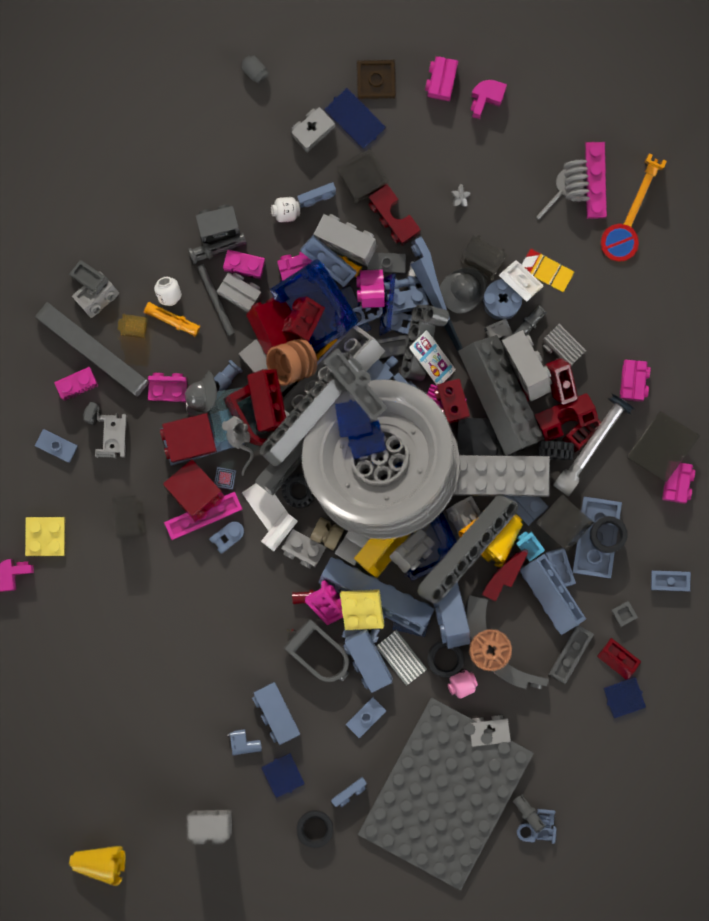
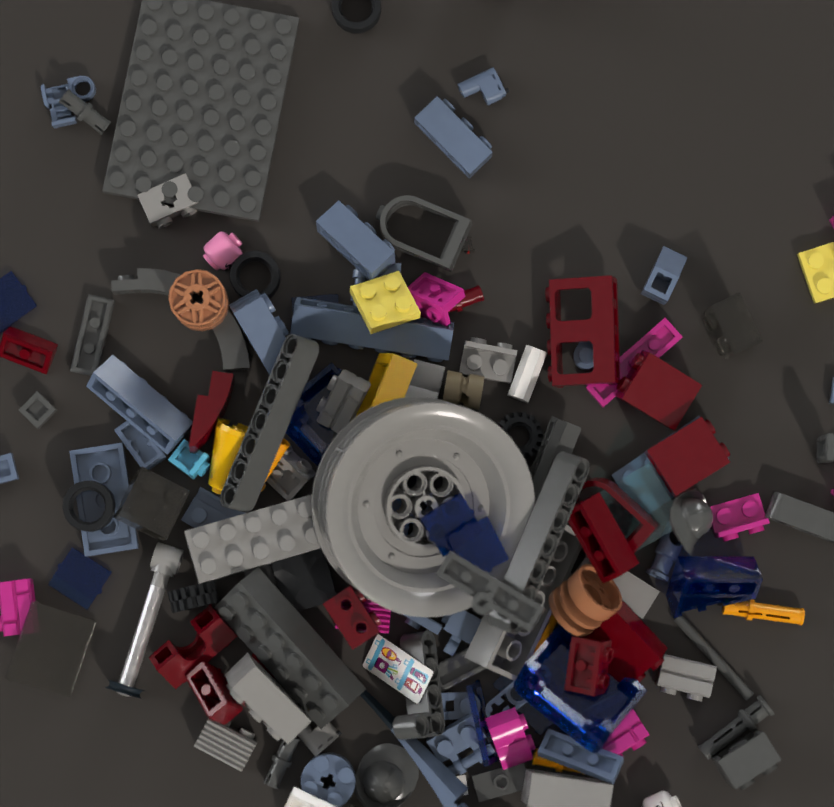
camera: 160 degrees right, 0 degrees up
light grey piece [95,412,127,459] -> none
clear yellow brick [118,314,147,339] -> none
white head [154,277,182,306] -> none
tile [214,467,236,490] -> none
light grey animal [222,416,253,476] -> none
dark pink brick [223,250,266,280] -> none
white sticker [242,483,288,531] -> none
clear blue piece [262,753,305,798] -> none
sand blue plate [331,777,367,807] -> none
sand blue plate [346,697,386,738] -> none
light grey sticker [376,630,427,686] -> none
dark red slope [562,420,601,453] -> none
dark pink brick [620,360,650,402] -> none
none -> clear blue piece [48,547,112,610]
none -> dark red window [545,275,620,388]
none -> sand blue slope [640,246,687,305]
none -> clear blue wedge [666,556,763,618]

